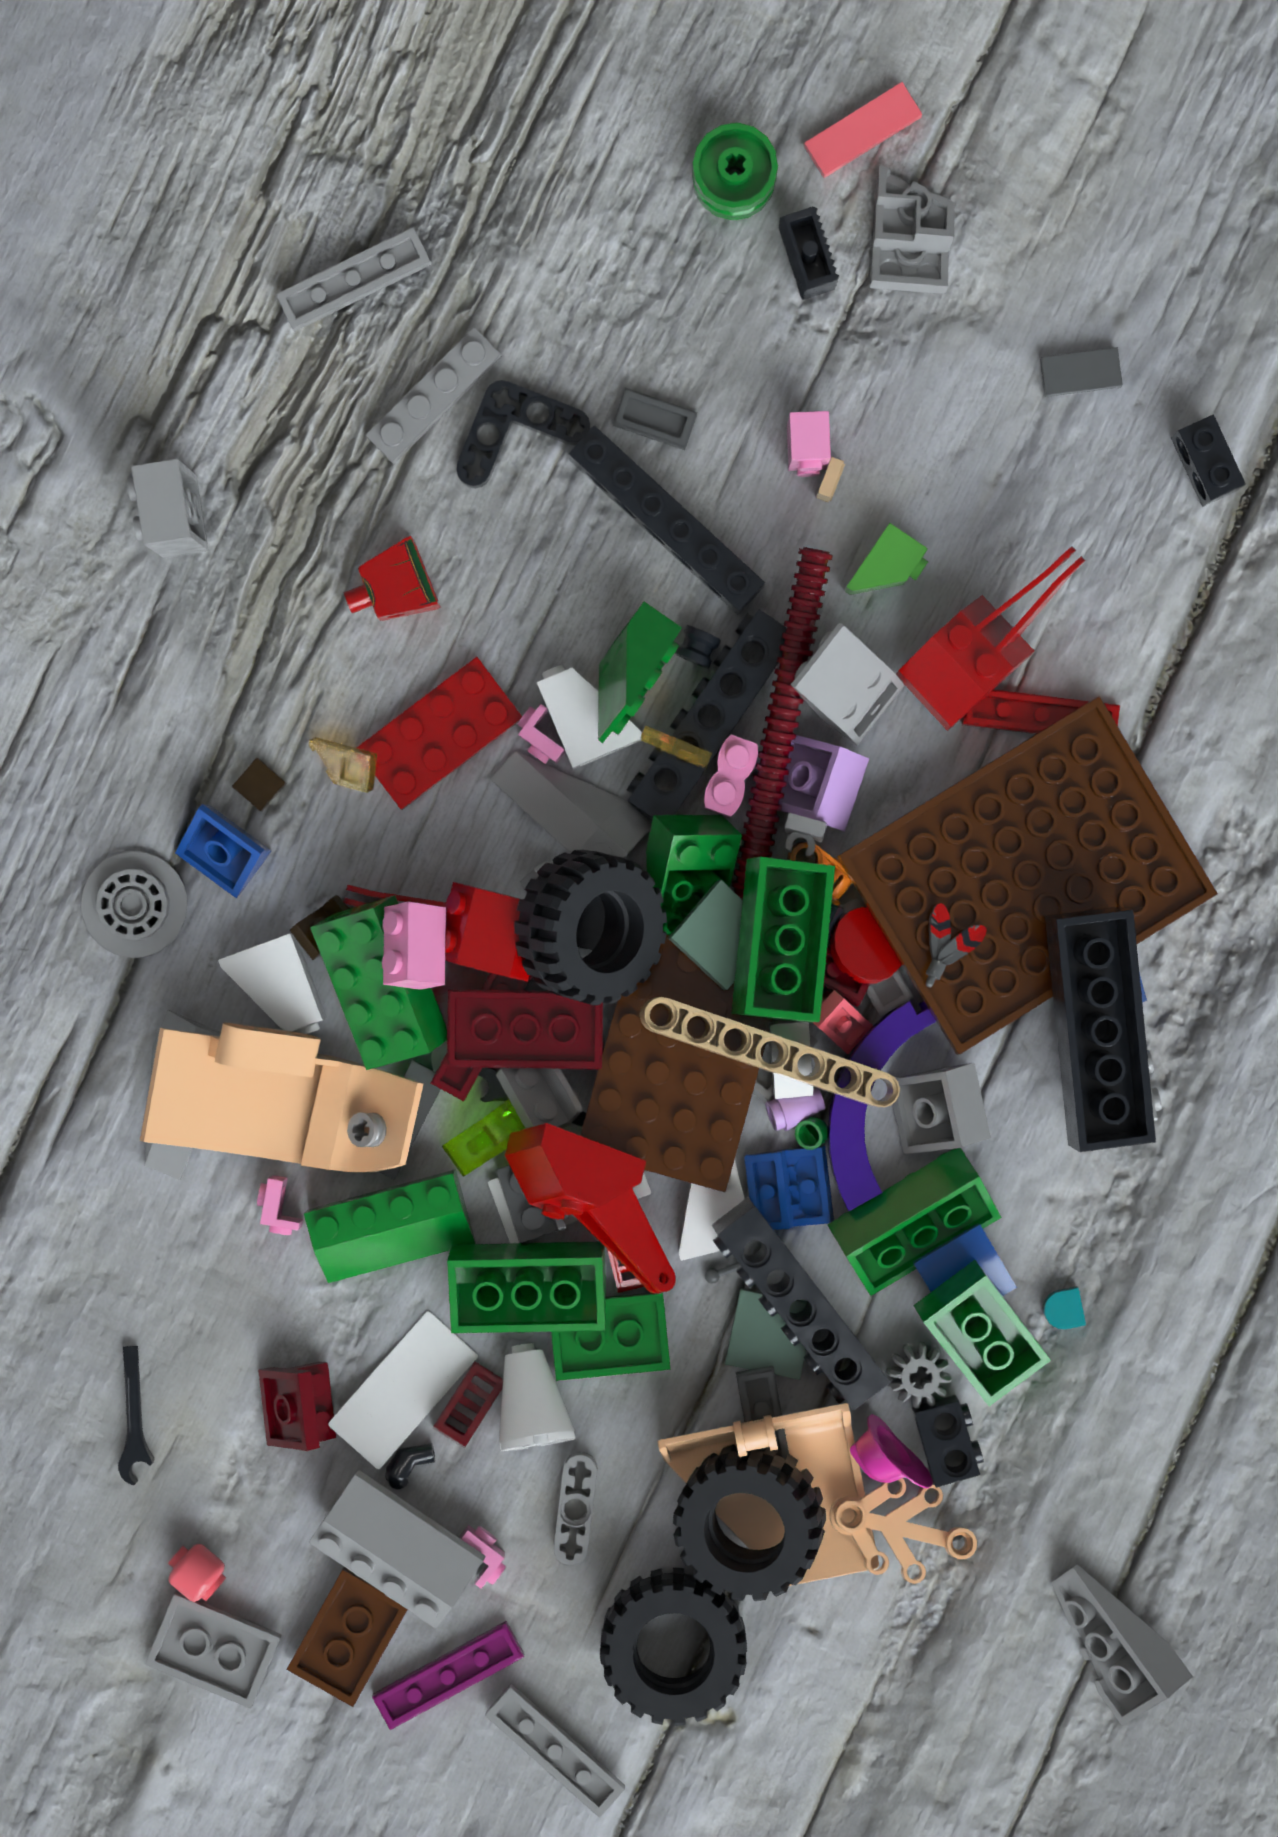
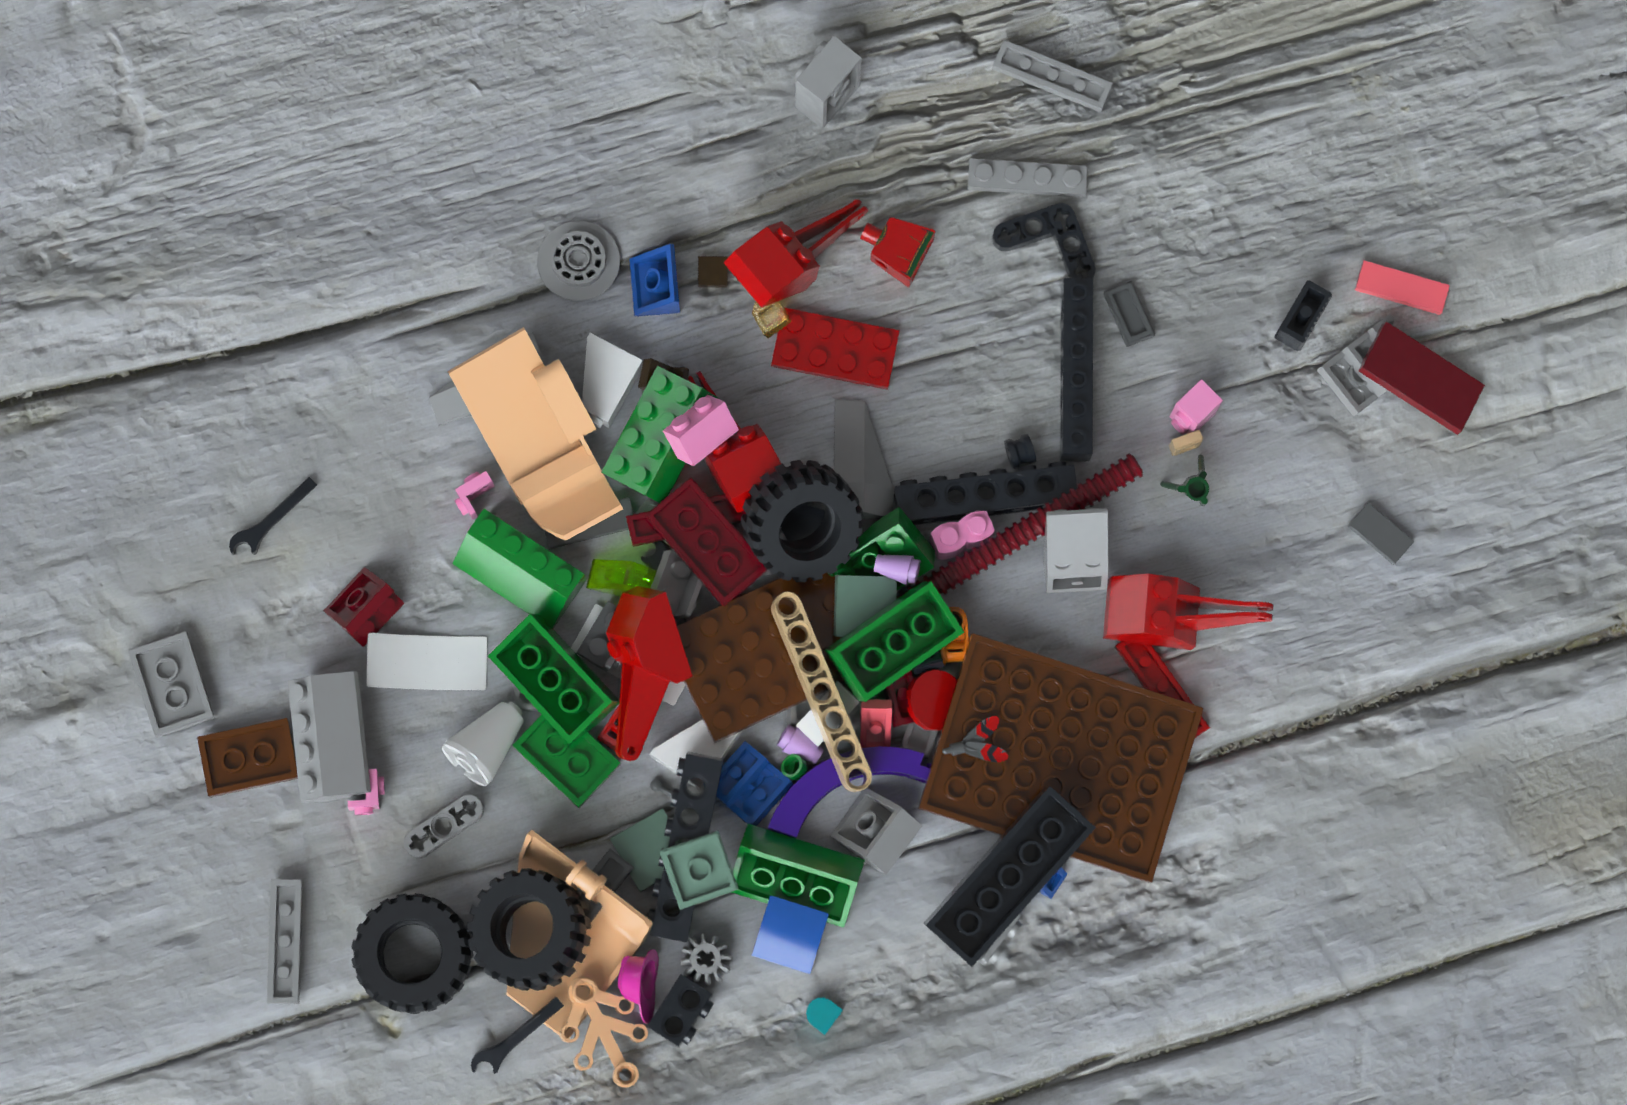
camera: 40 degrees right, 10 degrees down
coral head [168,1544,226,1602] -> none
light grey bush [347,1112,386,1147] -> none
magenta tile [372,1621,525,1730] -> none
black arm [385,1443,435,1489] -> none
dark red slope [433,1361,503,1448] -> none
bright pink bracket [517,704,566,764] -> none
white slope [537,665,644,769] -> none
green slope [598,601,682,744] -> none
clear yellow tile [640,725,712,768] -> none
green wheel [692,122,778,220] -> none
lavender slope [779,735,869,832] -> none
light grey tile [785,813,827,858] -> none
bright green slope [844,523,929,595] -> none
green brick [913,1260,1051,1407] -> none
black brick [1171,414,1246,507] -> none
none -> black piece [471,997,564,1074]
none -> sand green tile [659,830,739,910]
none -> red slope [724,198,868,308]
none -> lavender cone [874,554,921,585]
none -> dark green plant [1160,454,1209,506]
none -> dark red tile [1358,321,1485,435]

